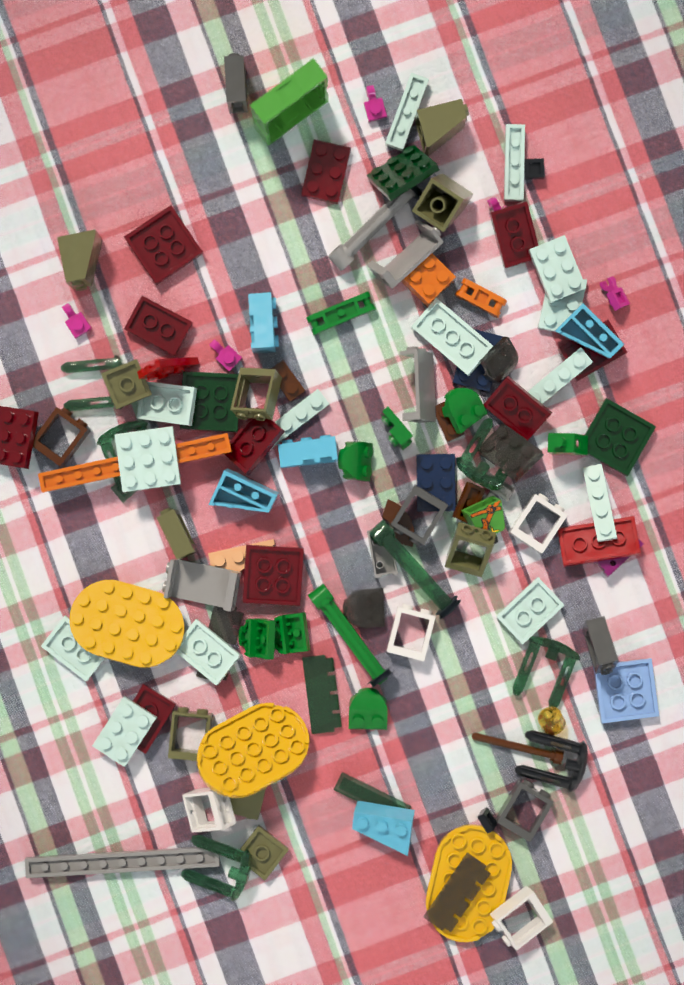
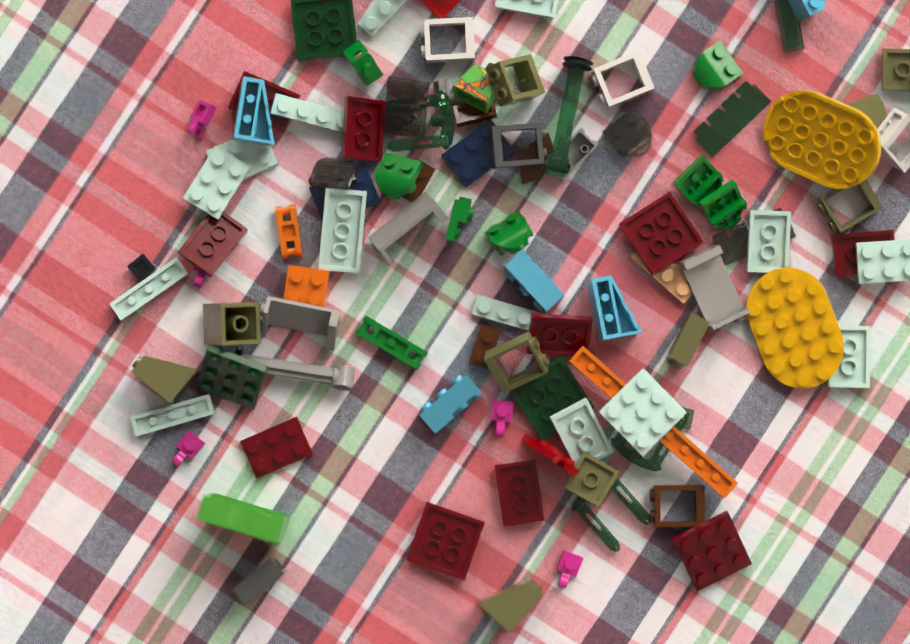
camera: 125 degrees left, 0 degrees up
green piece [308,584,394,688] -> none

